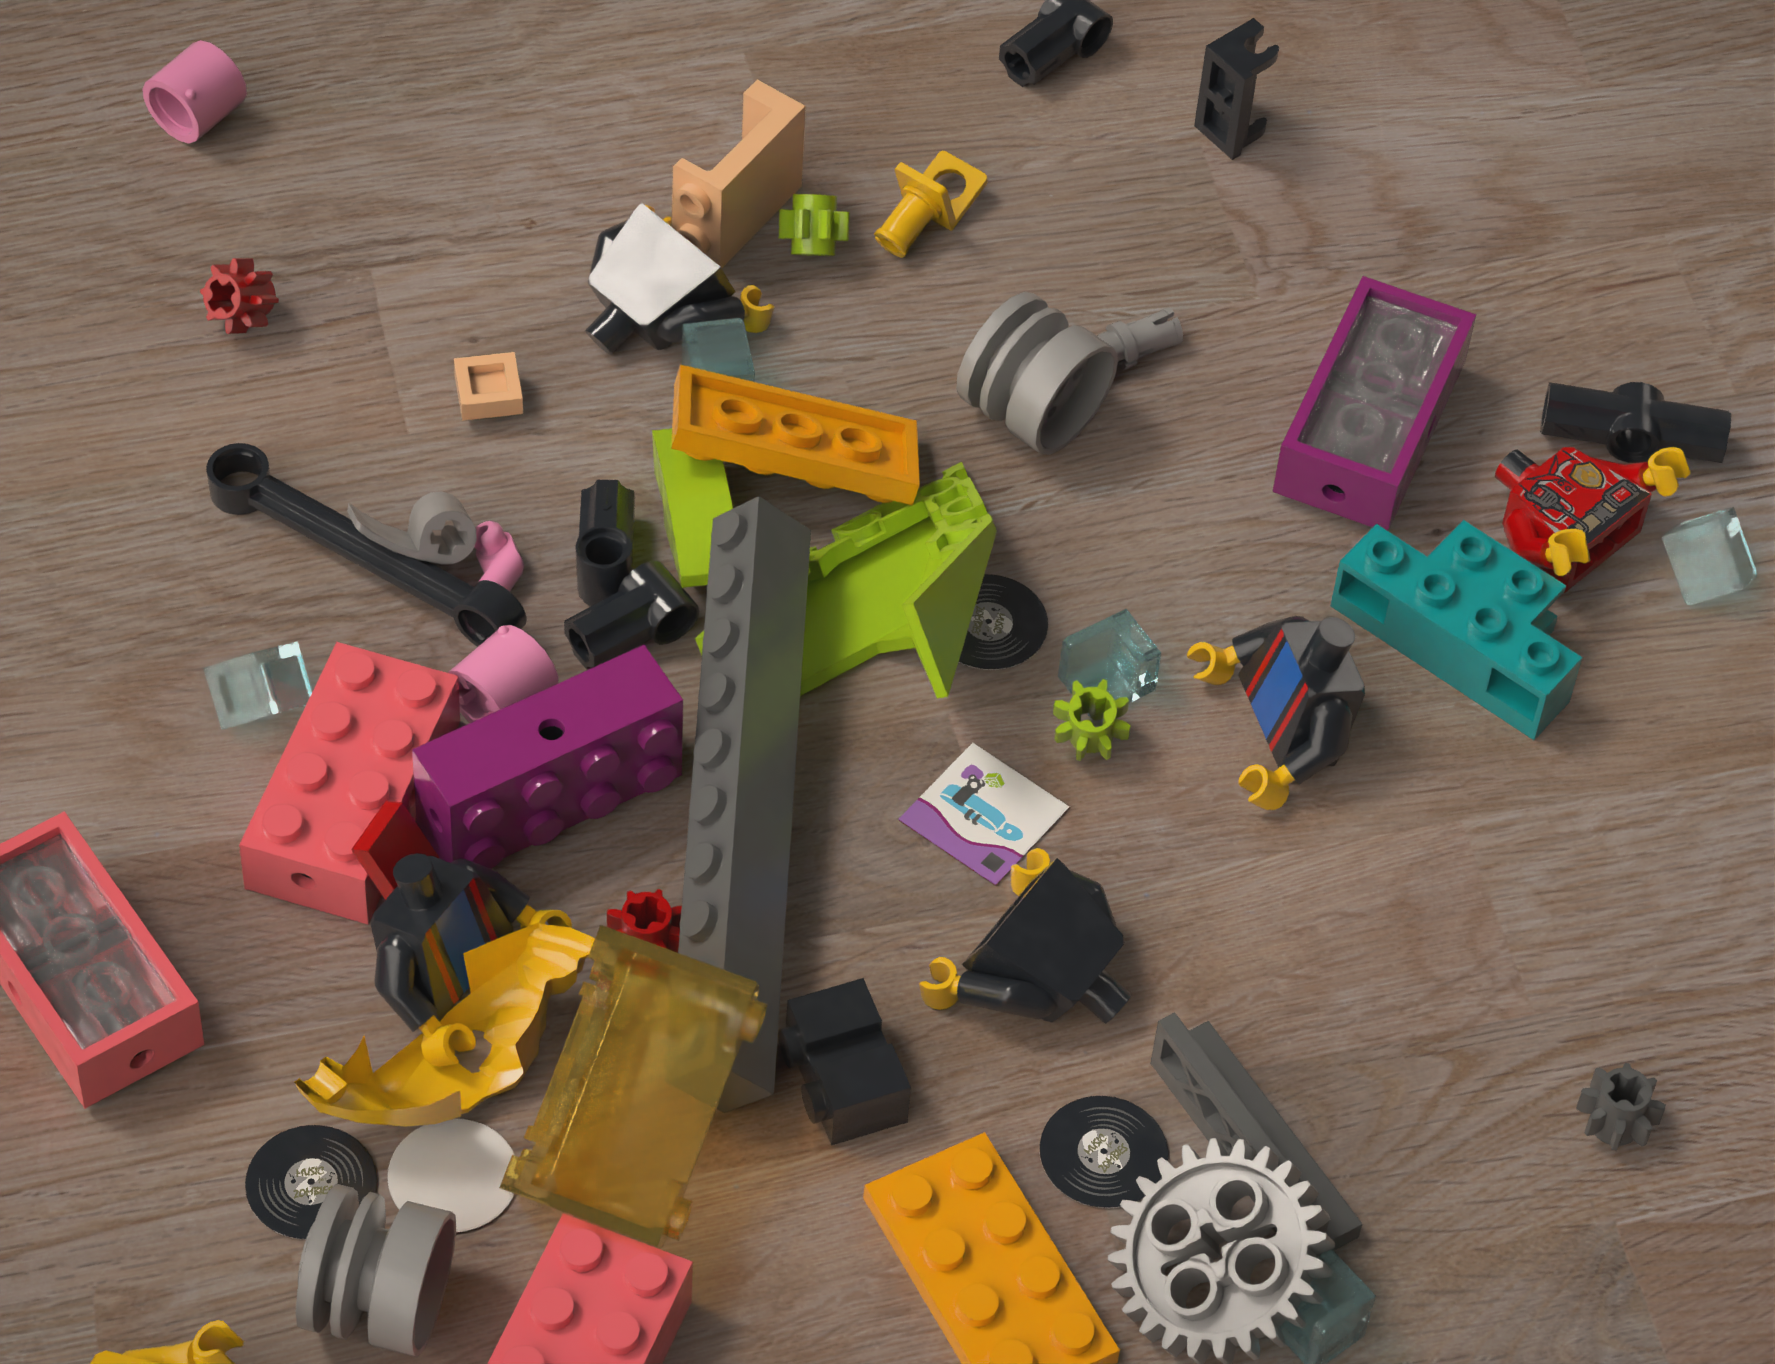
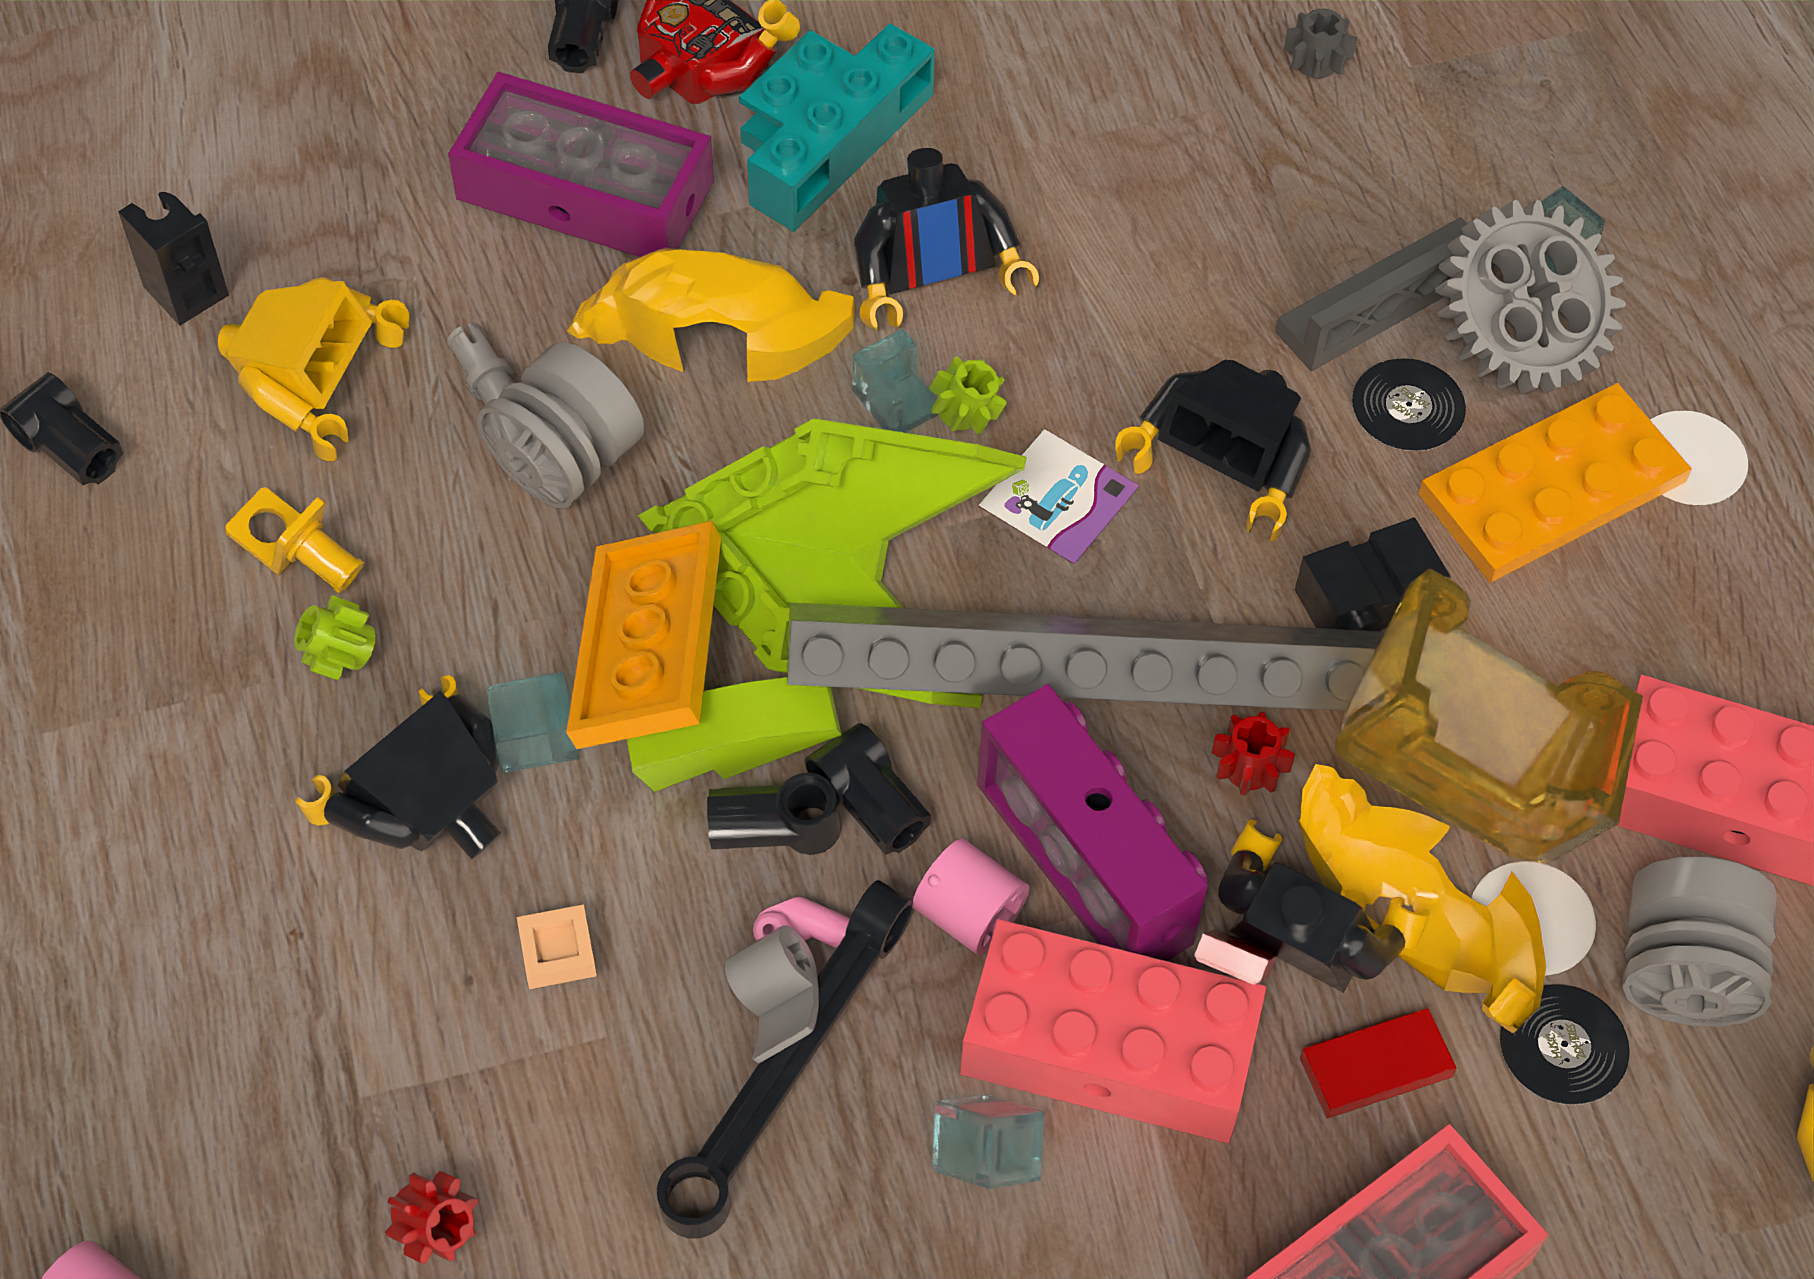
camera: 90 degrees left, 5 degrees up
light nougat panel [672,80,806,268] -> none
none -> yellow torso [218,277,410,461]
none -> yellow animal [567,248,856,382]
none -> red tile [1300,1008,1457,1119]

